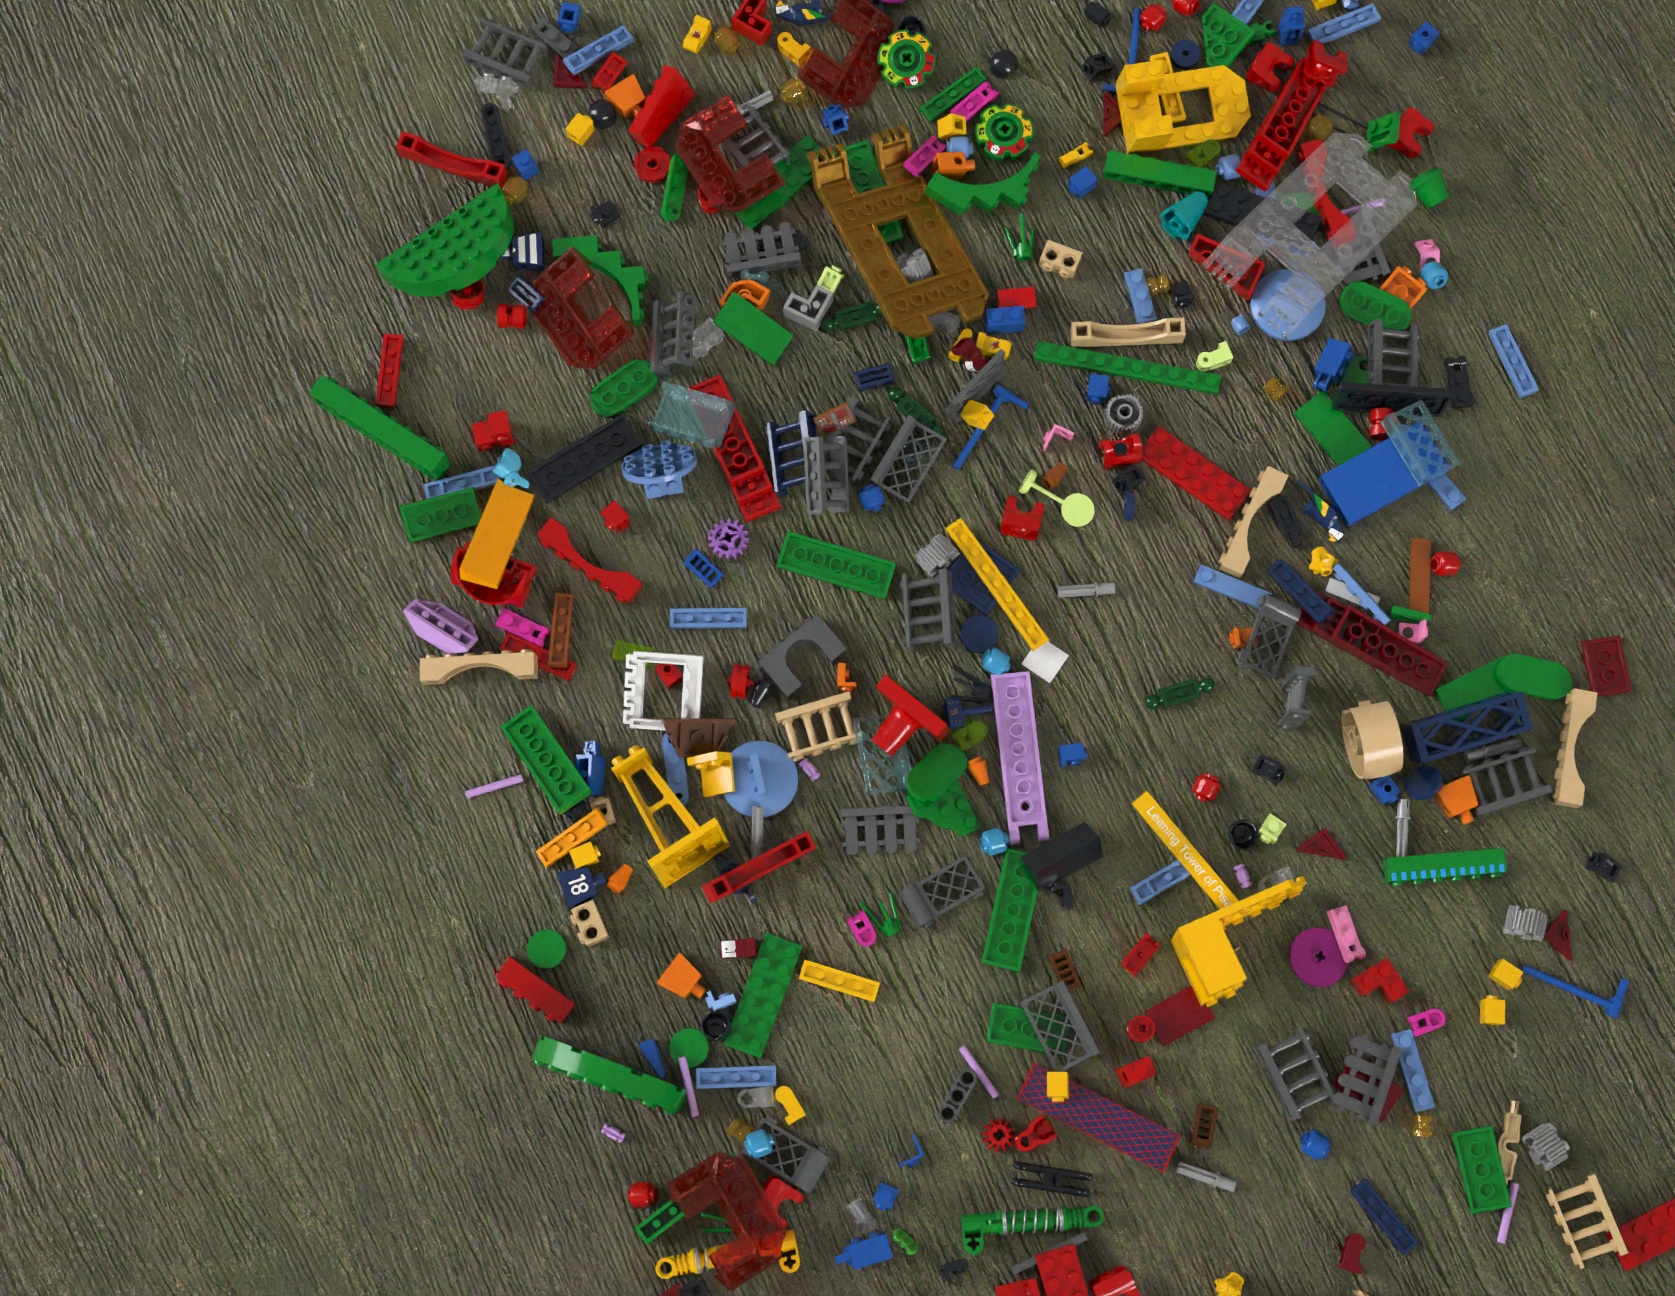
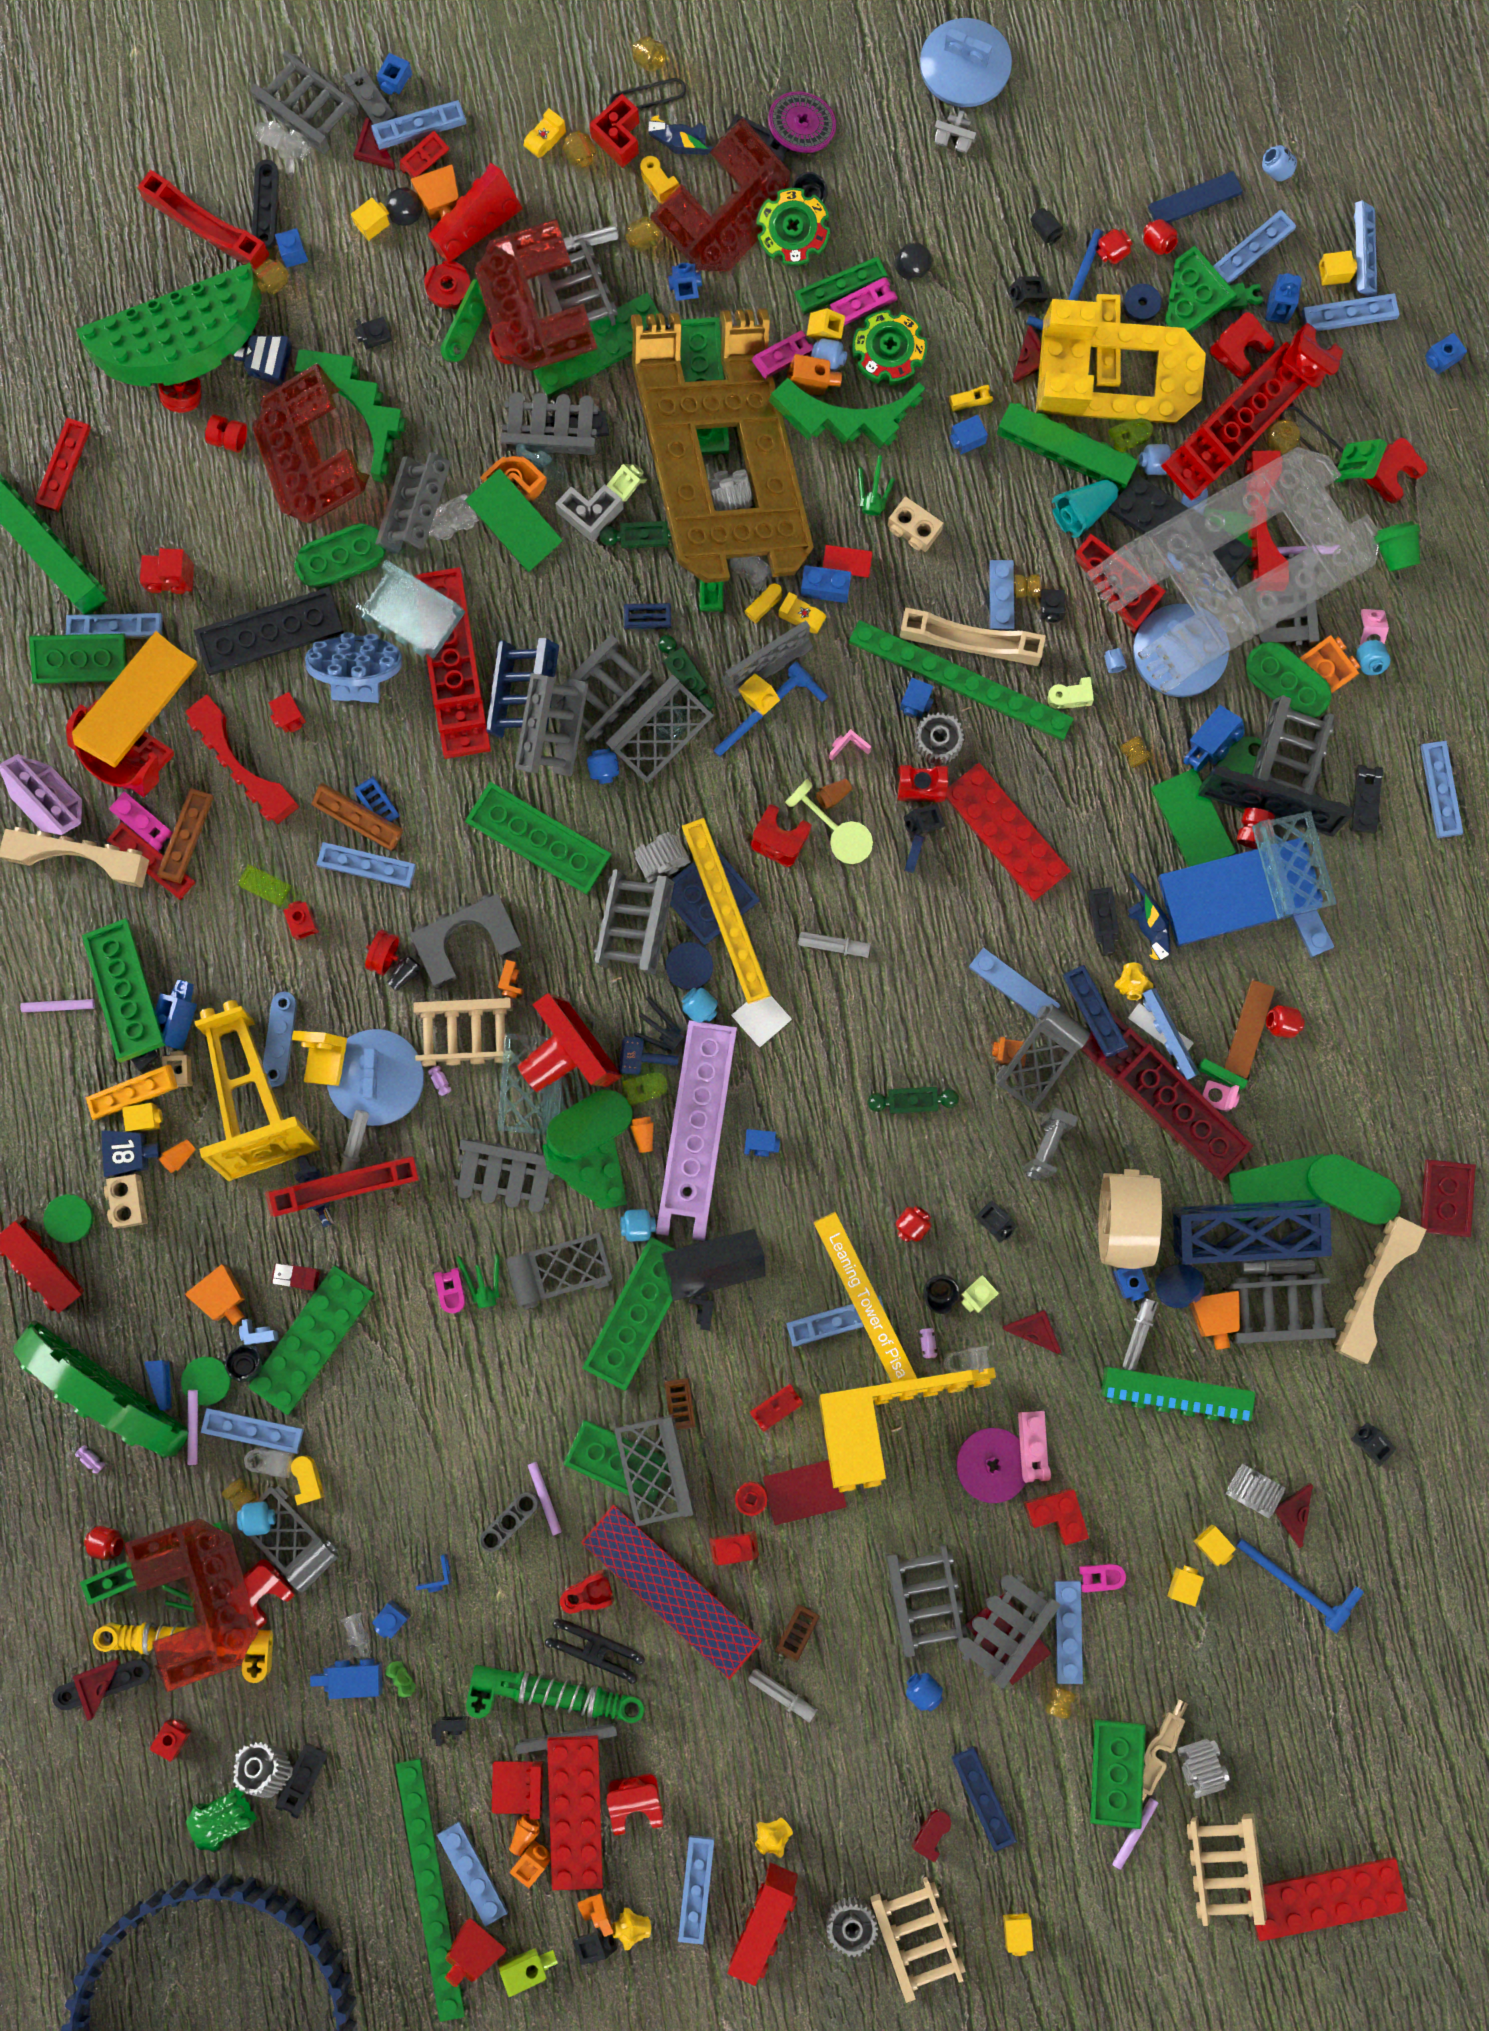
camera: 15 degrees right, 5 degrees up
medium azure animal [492,448,530,489] -> none
dark blue tile [507,275,545,313] -> none
white hinge [623,651,704,731] -> none
reddish brown wing [662,718,736,757] -> none
medium lavender gear [708,519,749,561] -> none
yellow plate [799,960,880,1002] -> none
slope [813,402,856,437] -> none
dark red leg [950,338,986,372] -> none
red gear [981,1118,1016,1153] -> none
yellow brick [1047,1072,1069,1102] -> none
tan arch [1218,466,1289,579] -> none
none -> dark orange tile [311,783,404,851]

